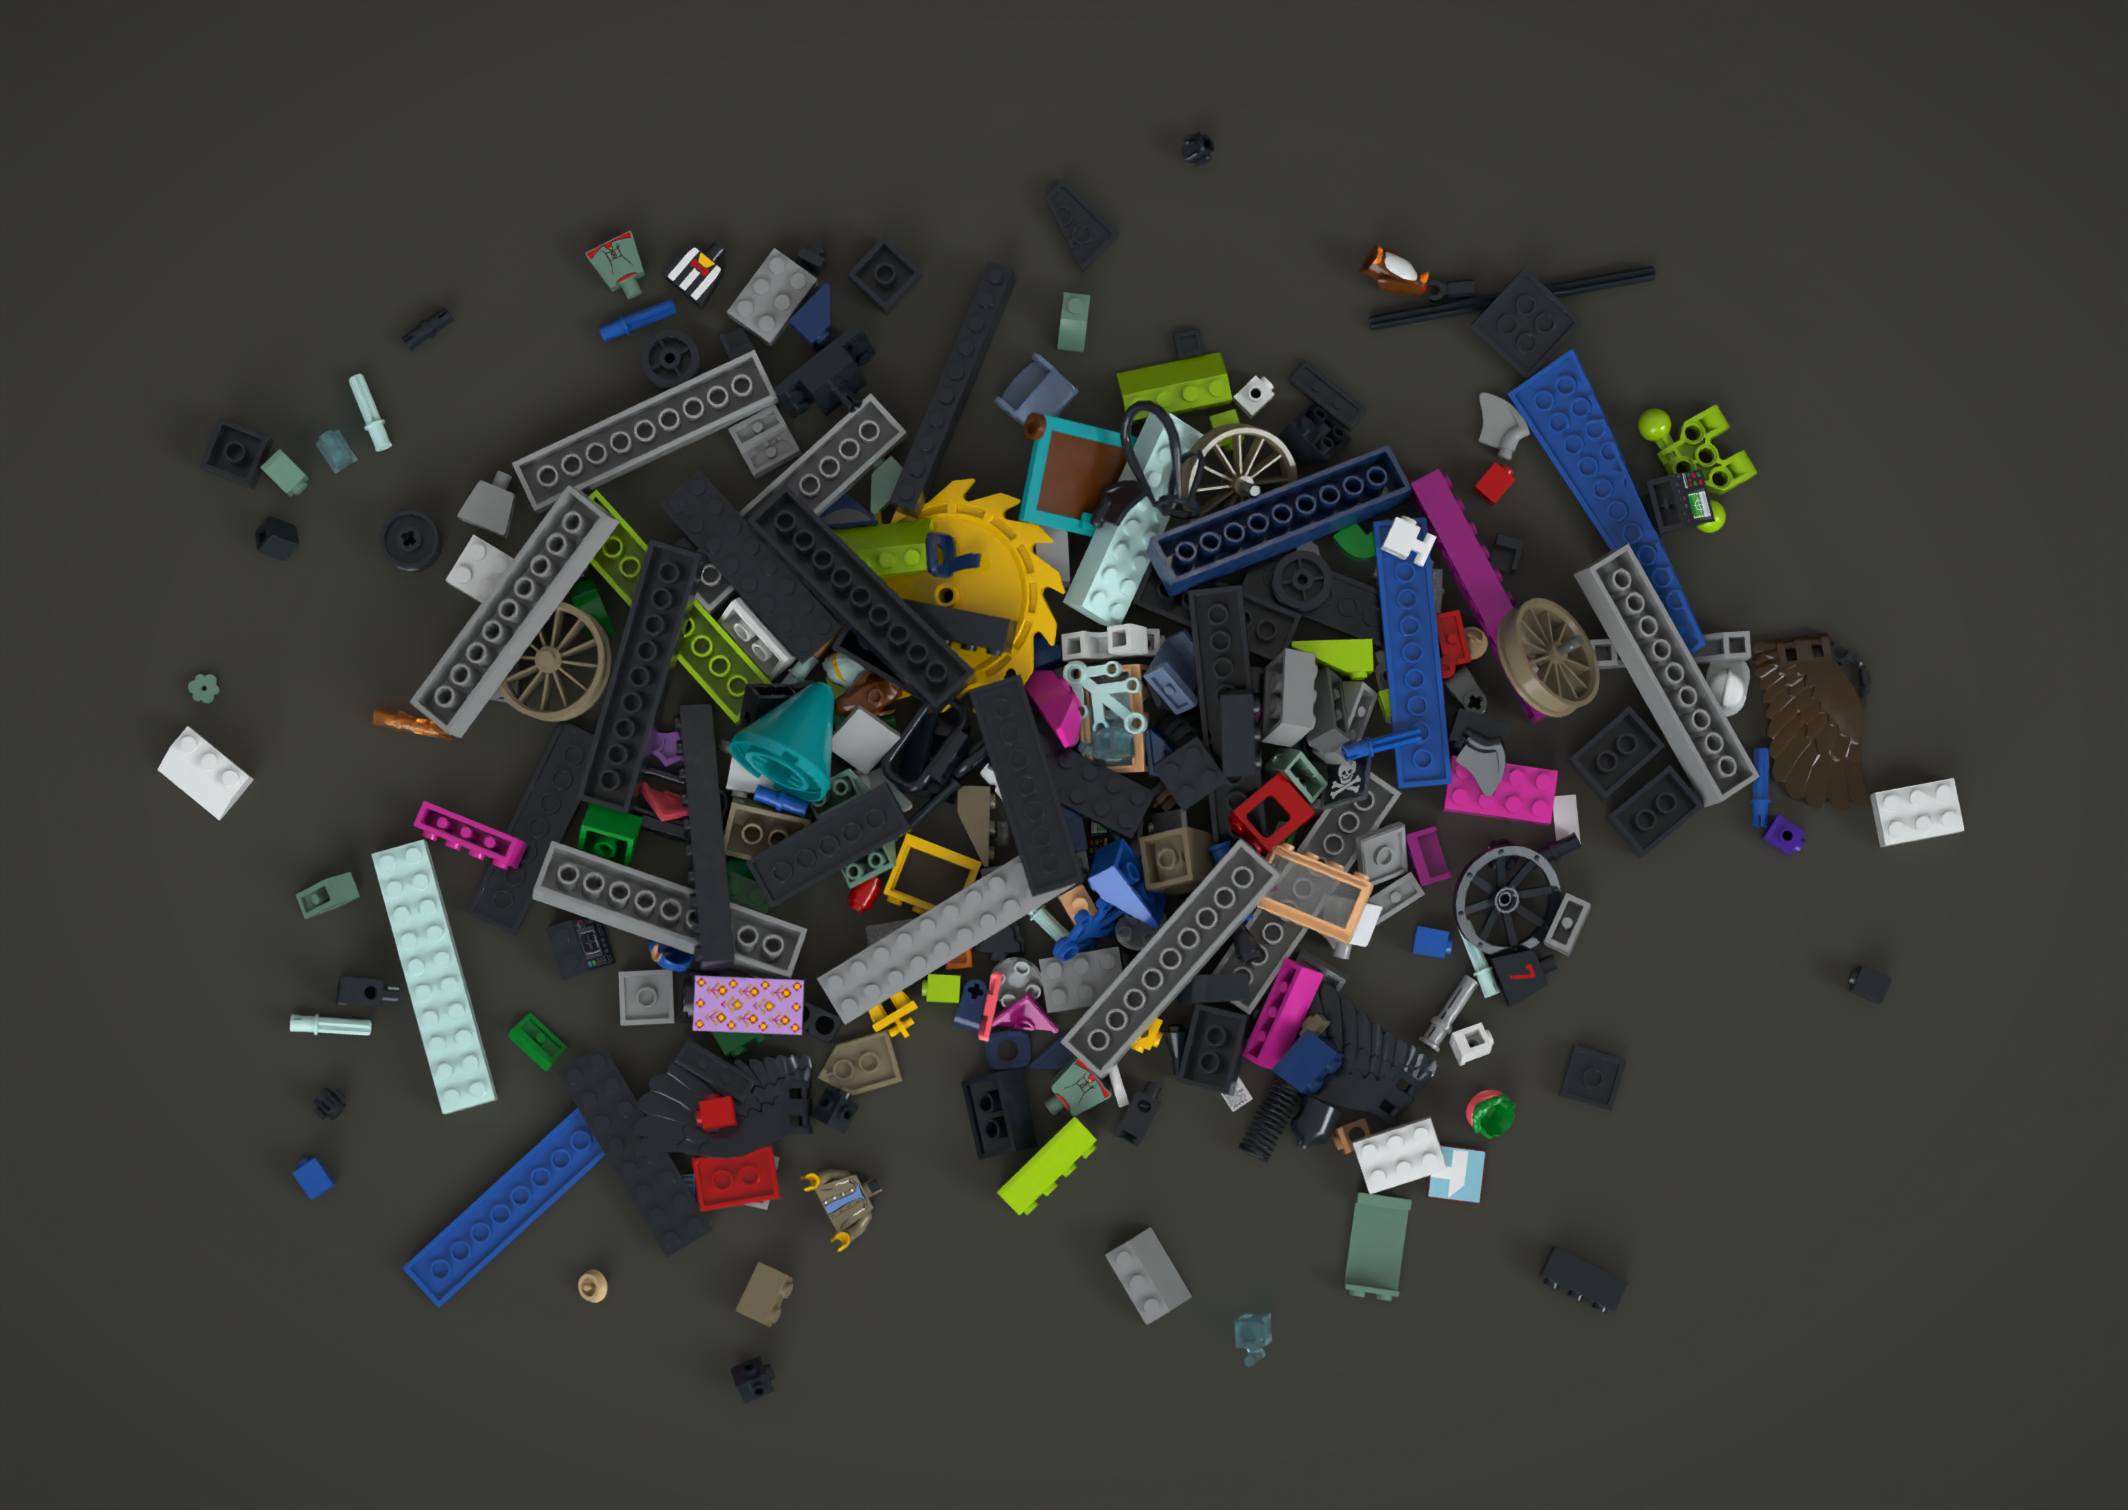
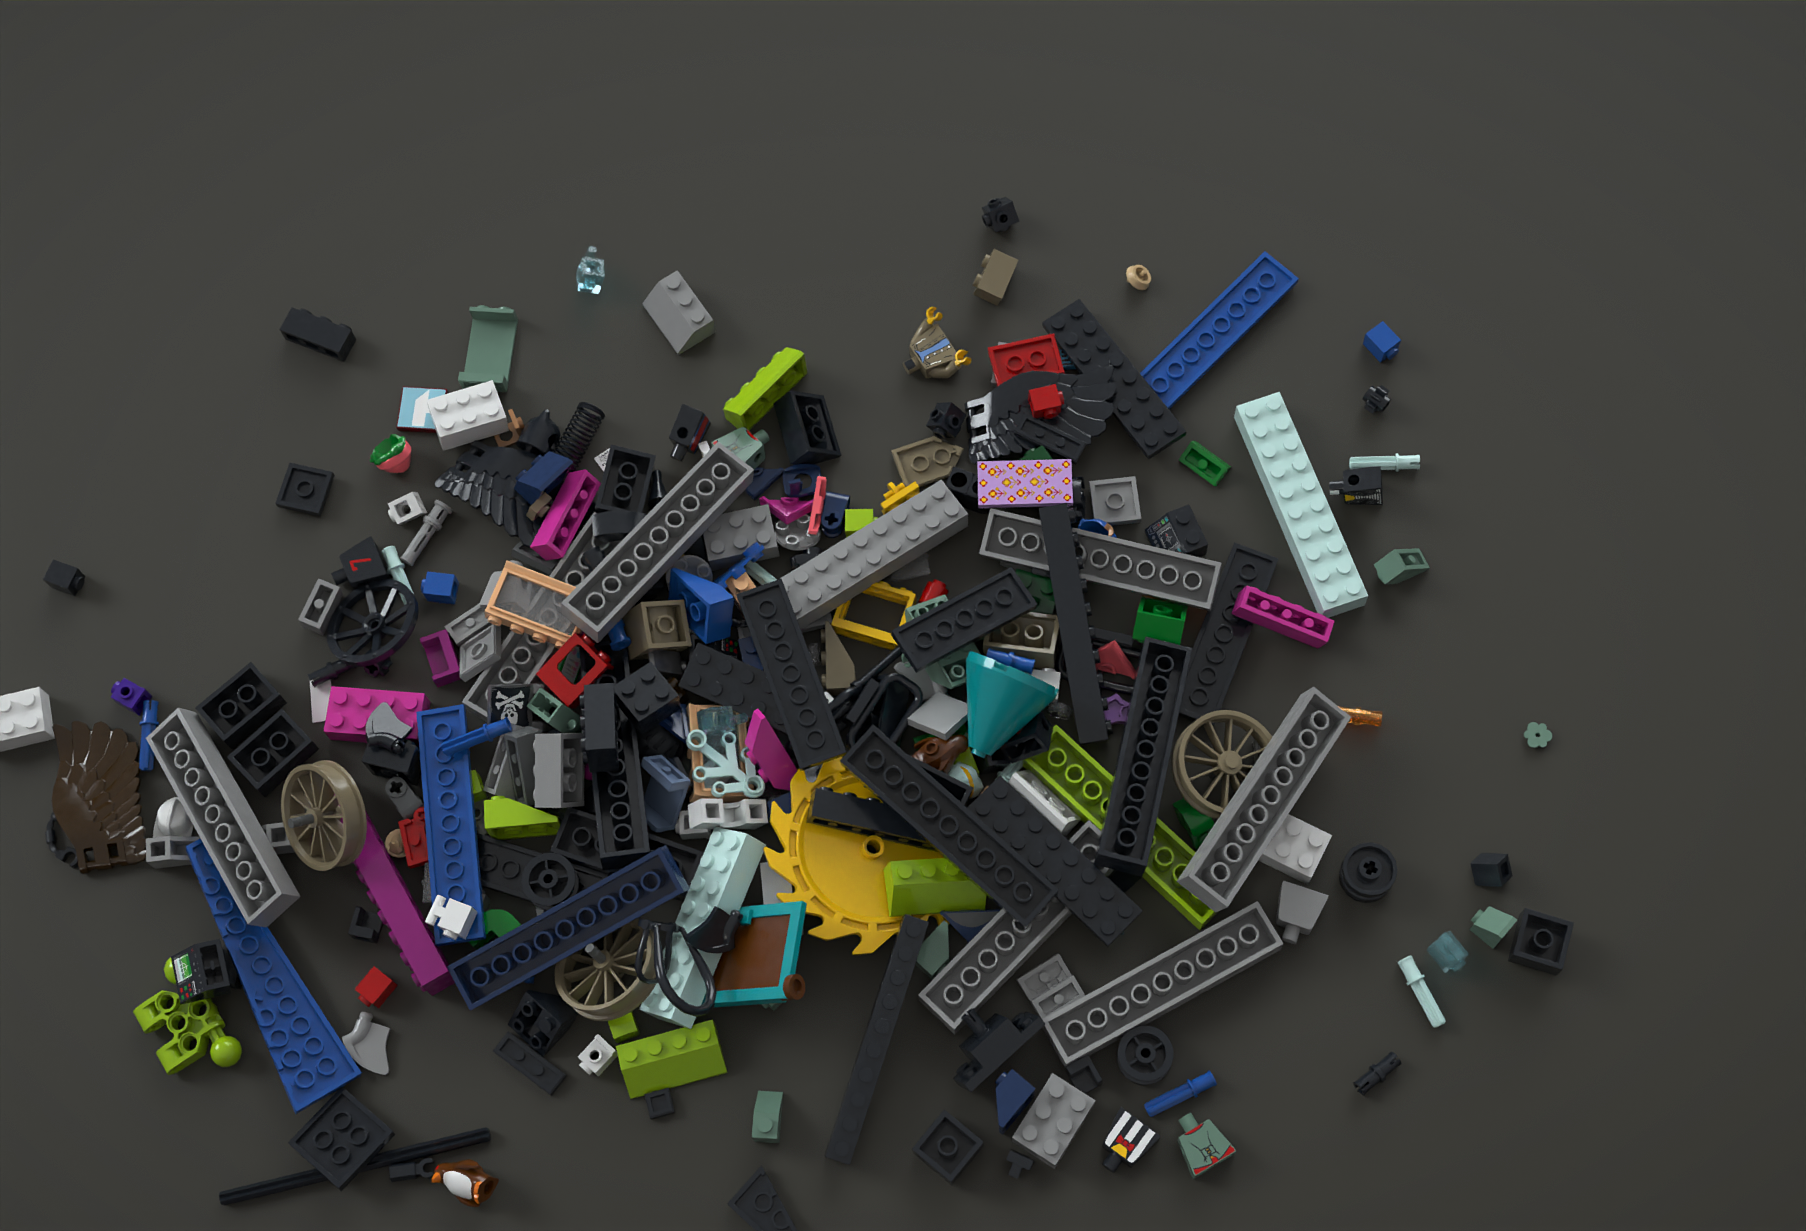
camera: 170 degrees left, 15 degrees down
white slope [157,726,254,820] -> none
dark blue piece [926,532,981,579] -> none
sand blue piece [994,352,1079,427] -> none

